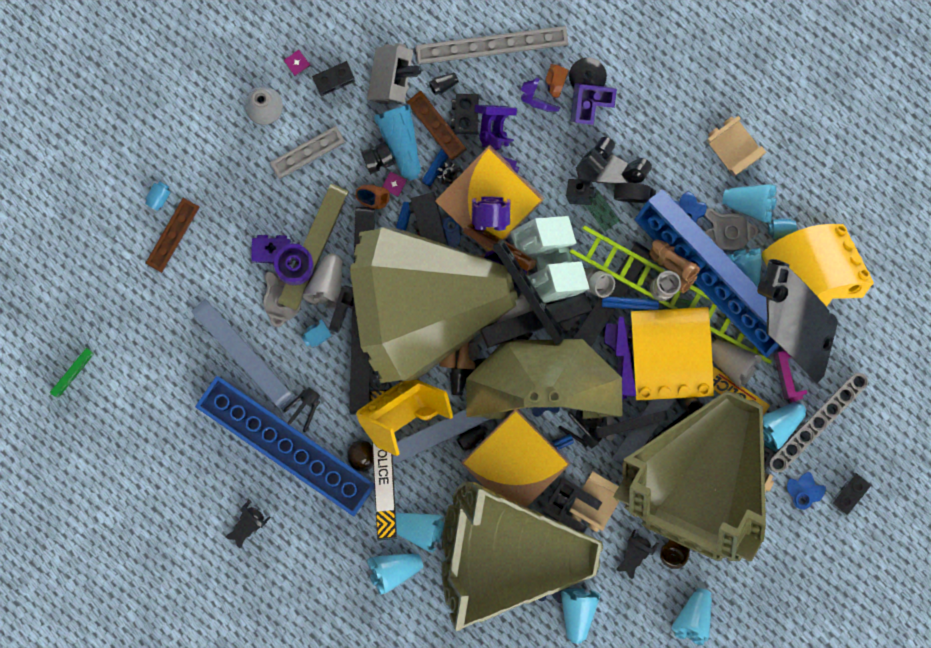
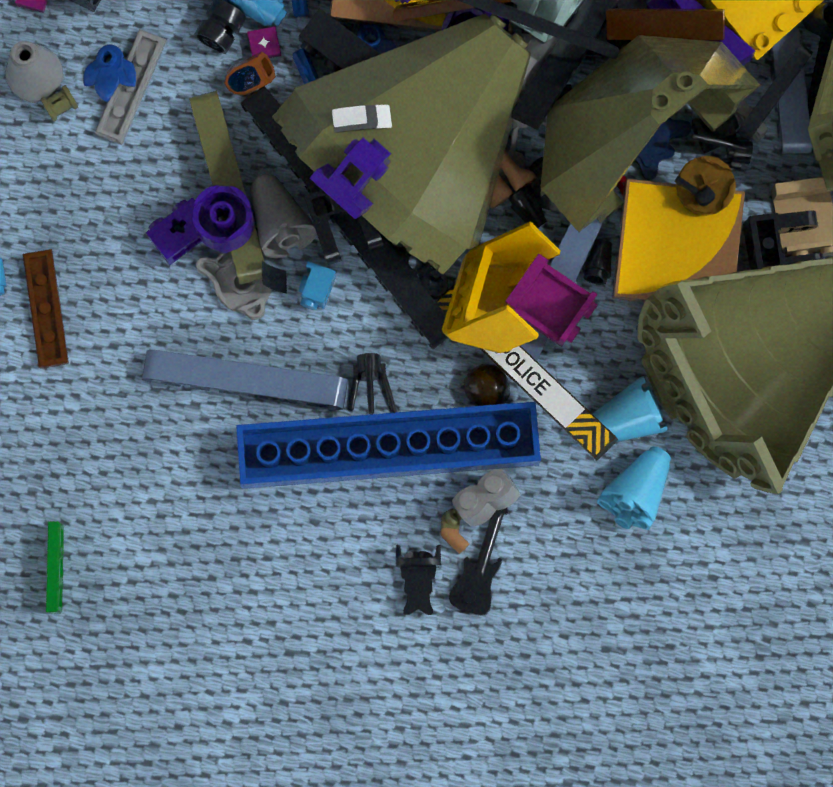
camera: 45 degrees left, 5 degrees down
none -> olive bush [40,85,79,122]
none -> blue plate [83,44,136,102]
none -> black sticker [262,260,287,294]
none -> dark purple tile [310,137,391,219]
none -> white sticker [332,105,392,133]
none -> arm [440,509,470,554]
none -> black piece [449,507,508,616]
none -> light grey brick [452,468,521,526]
none -> magenta panel [504,254,598,347]
none -> reddish brown tile [606,9,725,40]
none -> black hand [674,176,715,206]
none -> pearl gold tile [676,156,736,216]

